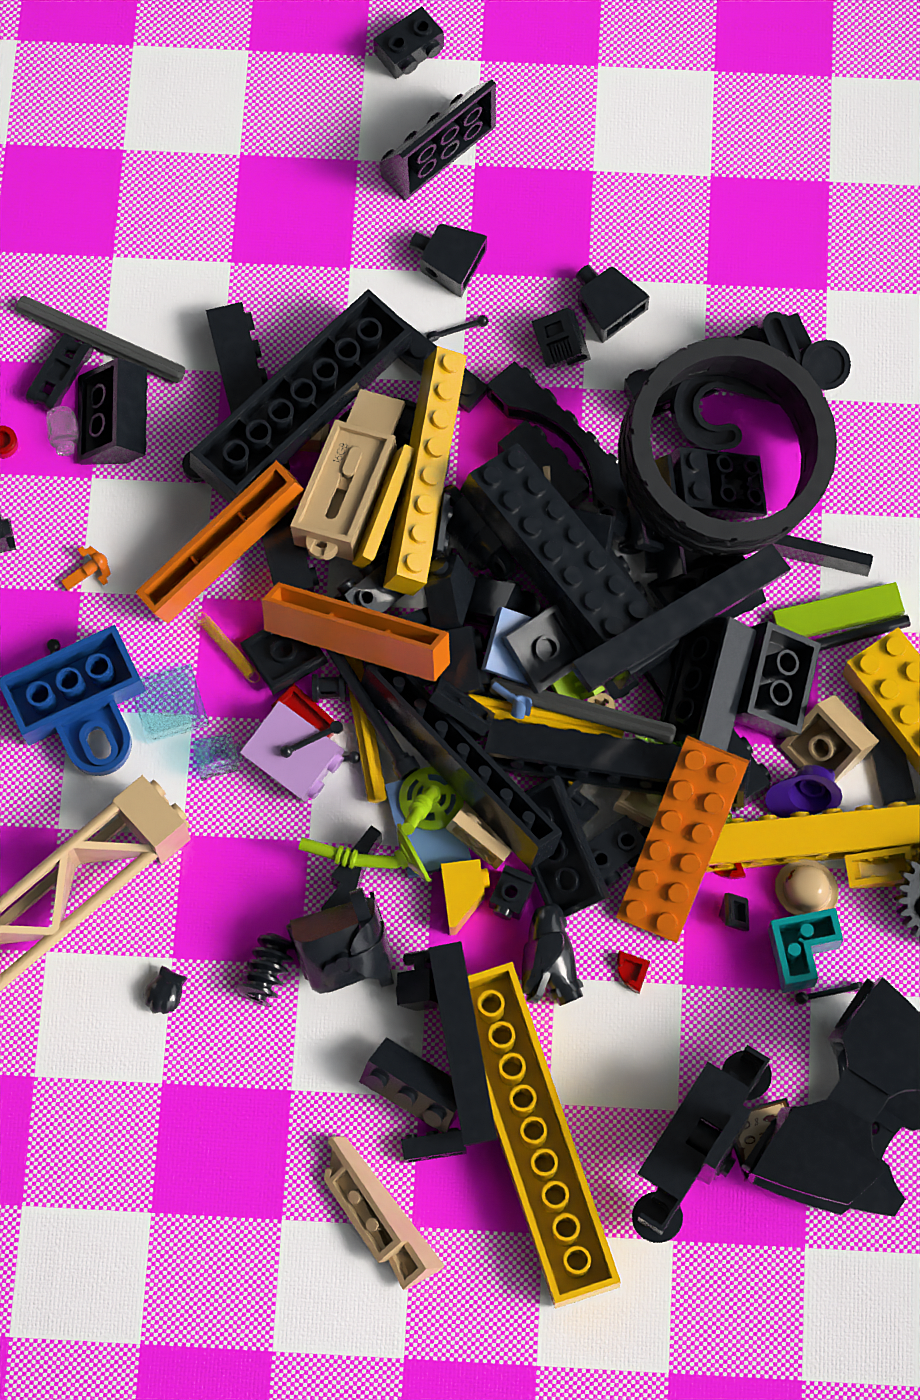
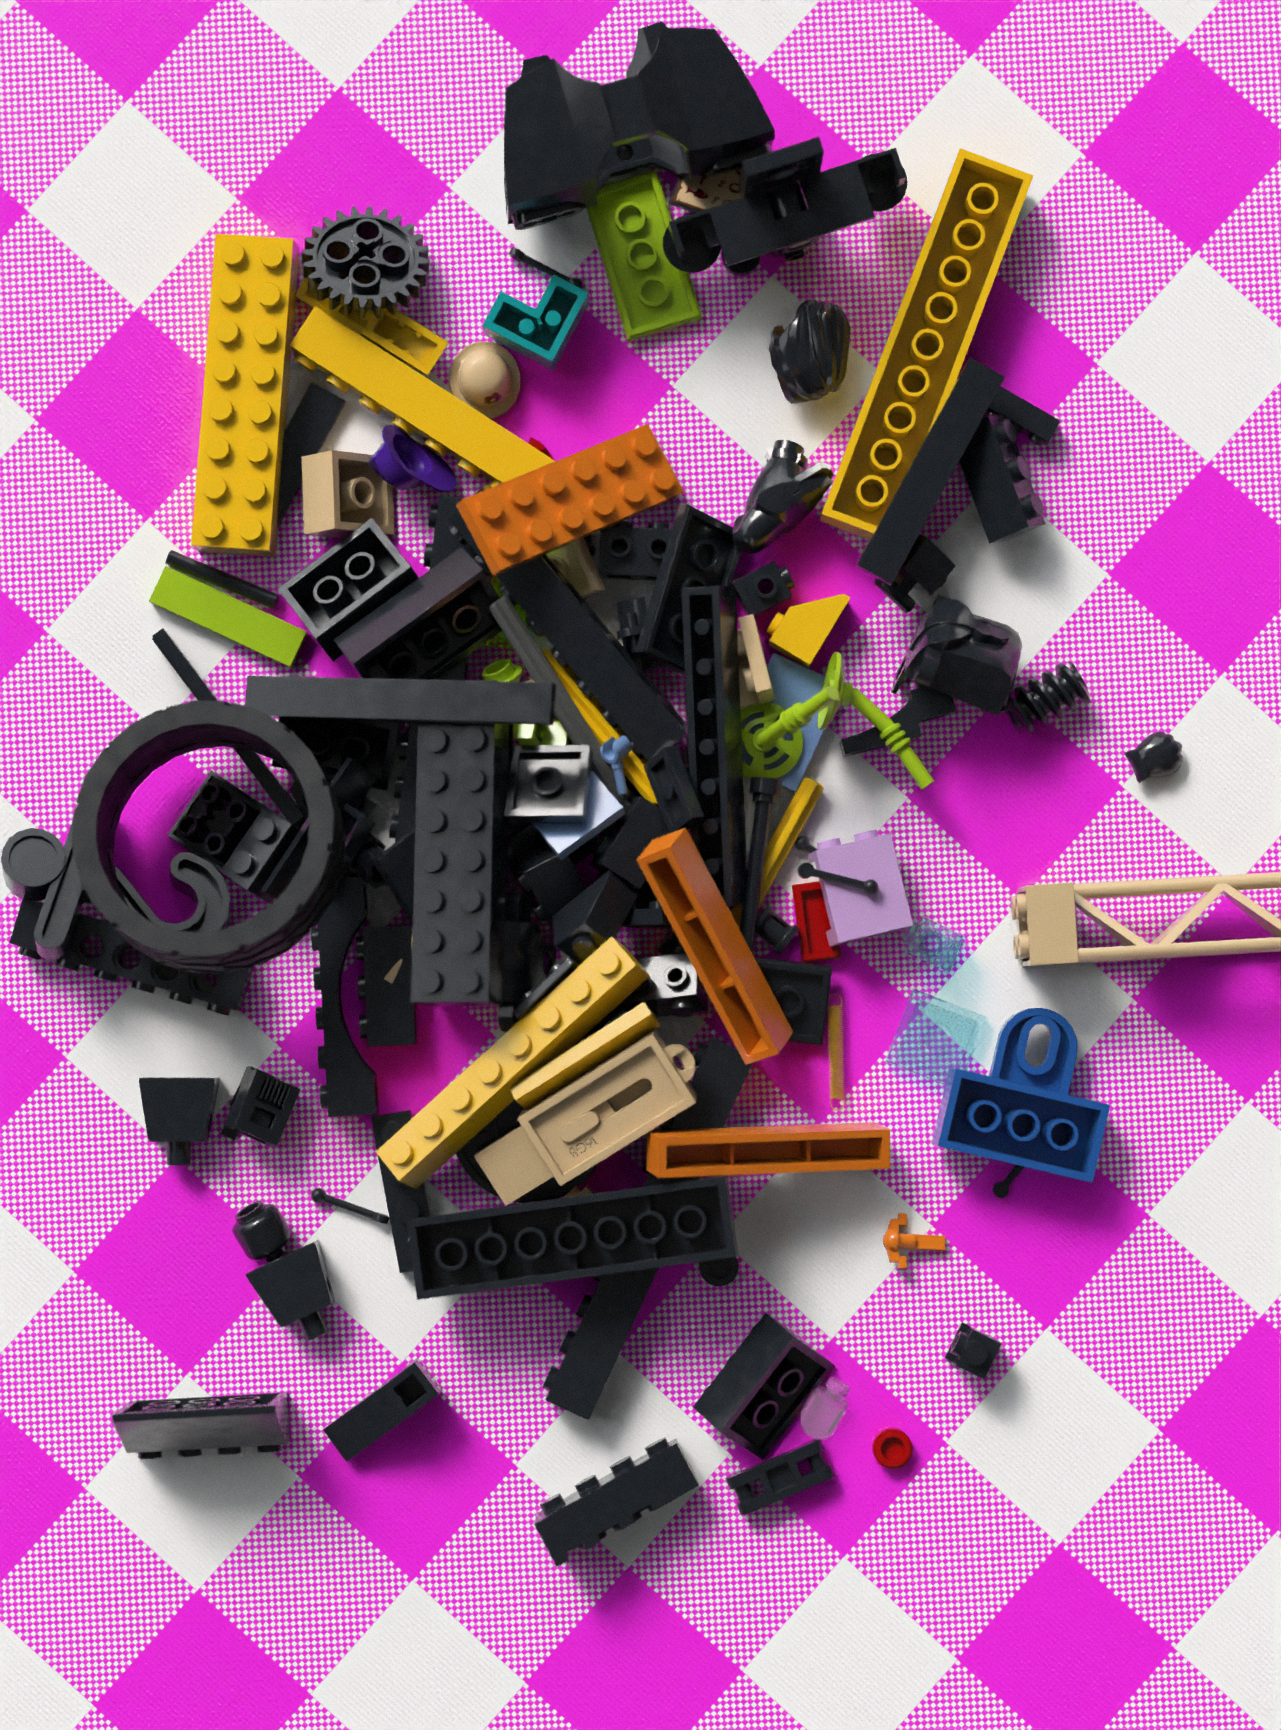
camera: 140 degrees left, 15 degrees up
dark grey axle [16,296,185,383] -> none
tan wedge [324,1136,444,1290] -> none
black brick [373,6,444,79] -> none
red tile [617,951,650,994] -> none
black slope [719,893,749,931] -> none
none -> black head [232,1201,291,1262]
none -> black slope [323,1357,441,1462]
none -> lime animal [481,659,522,682]
none -> black wedge [534,1437,699,1567]
none -> lime tile [586,170,702,342]
none -> black hair [769,300,851,404]

